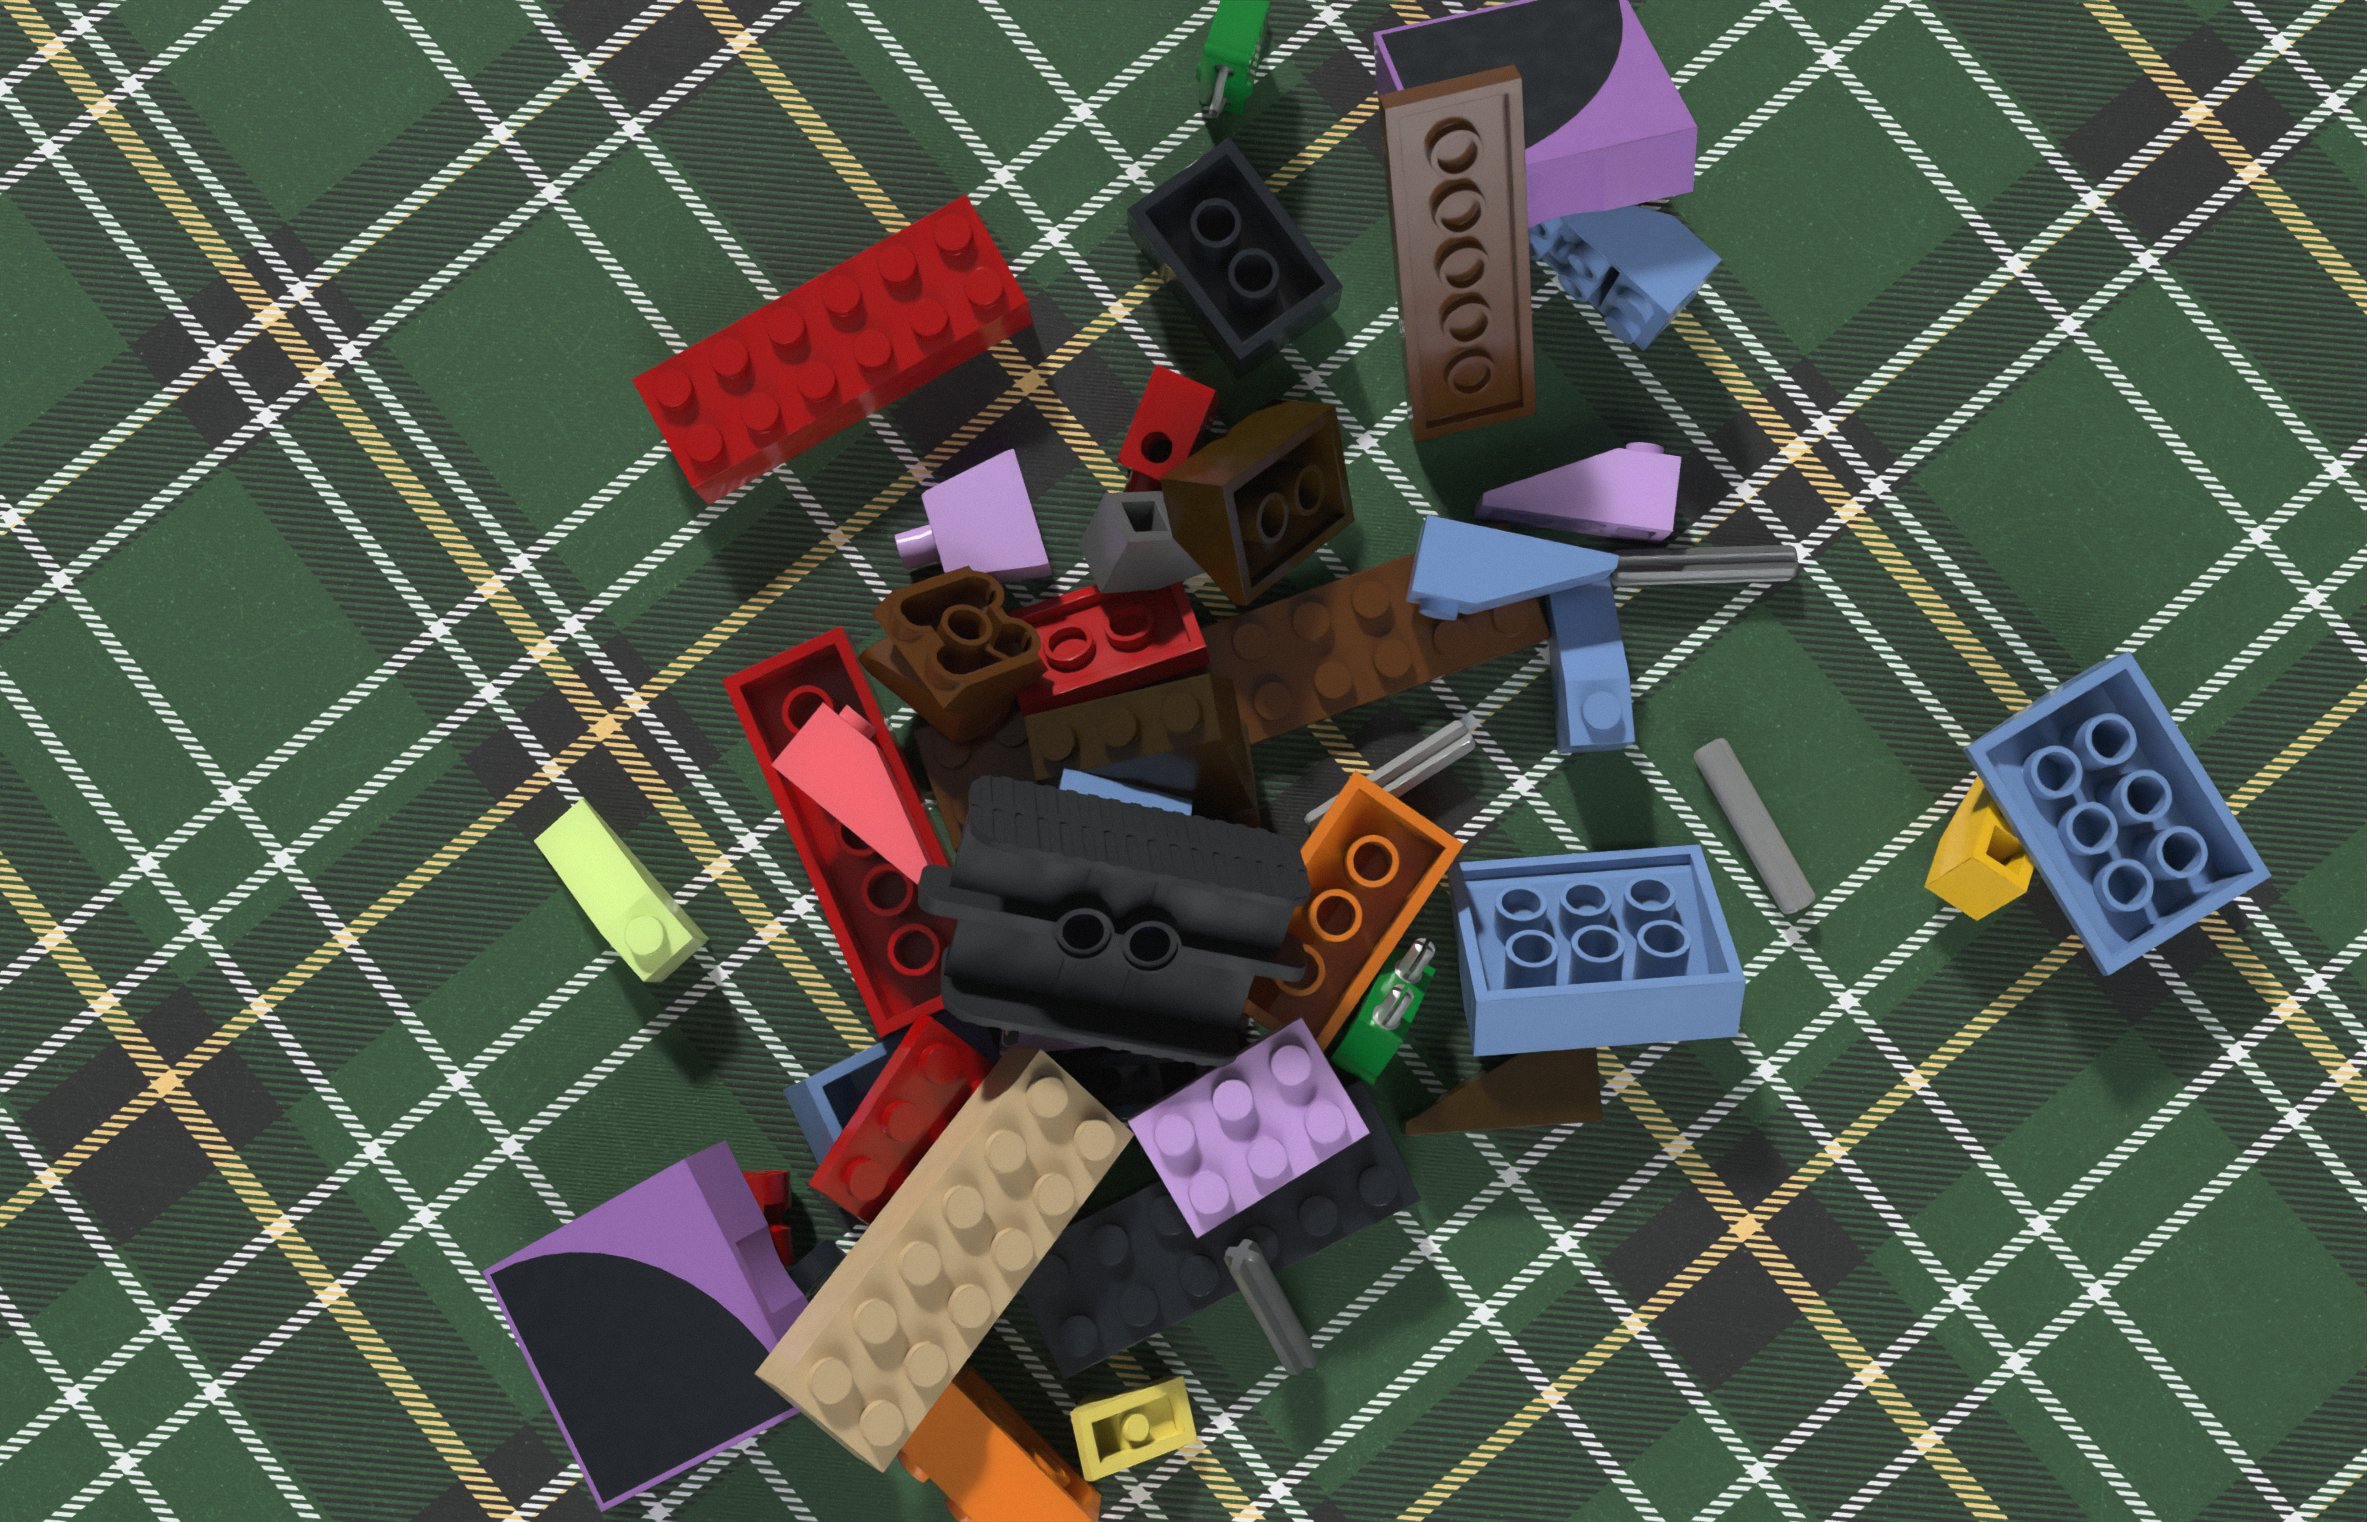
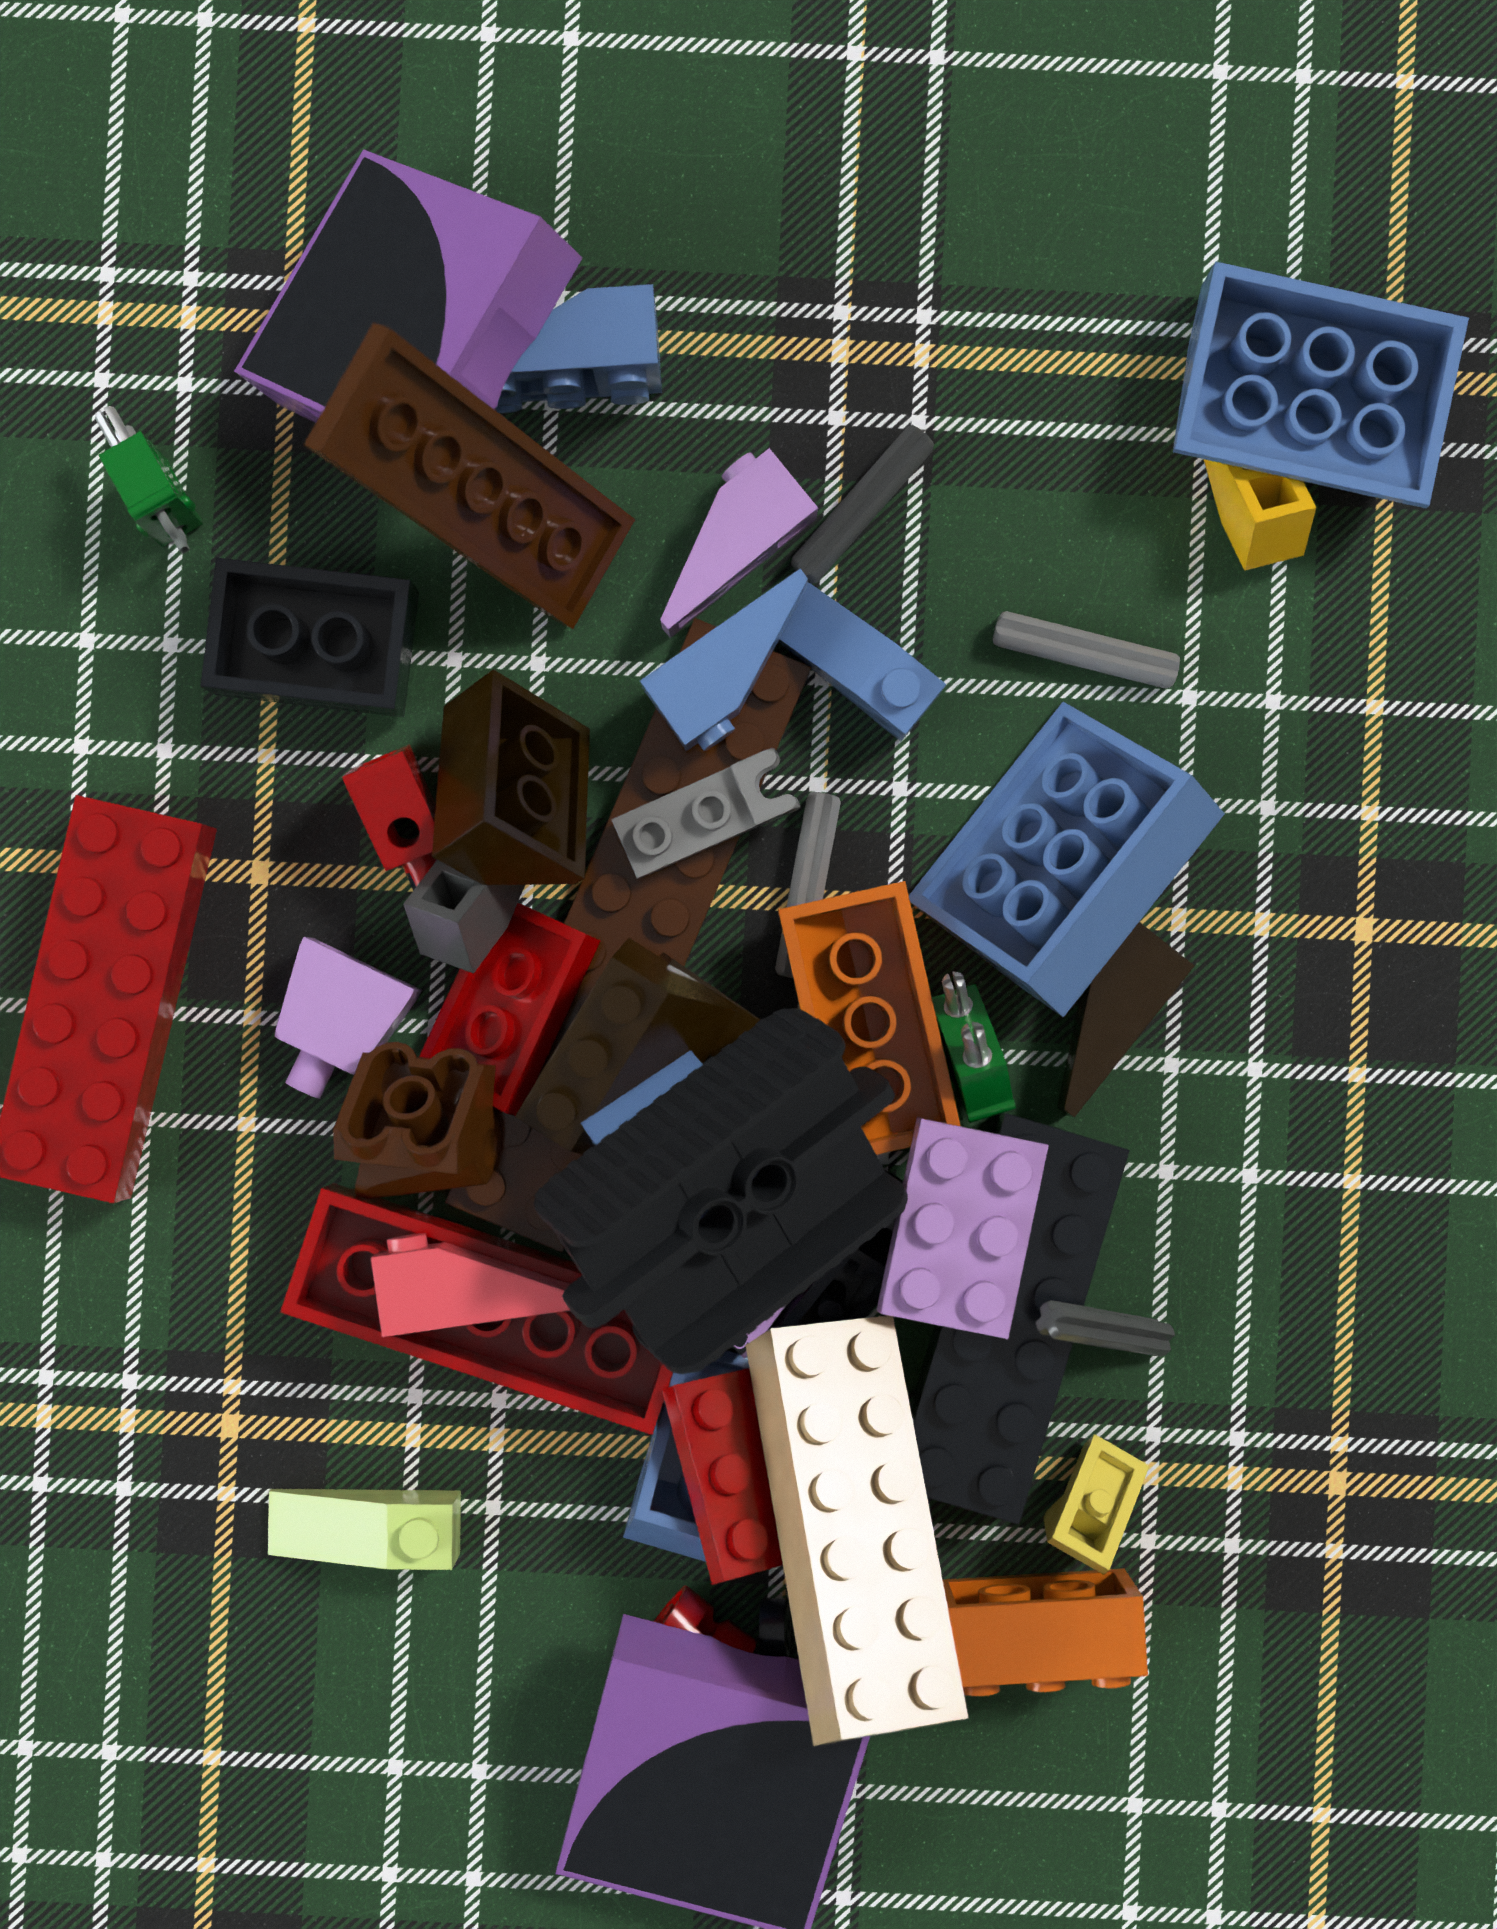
camera: 50 degrees left, 5 degrees up
none -> light grey plate [611,748,801,879]

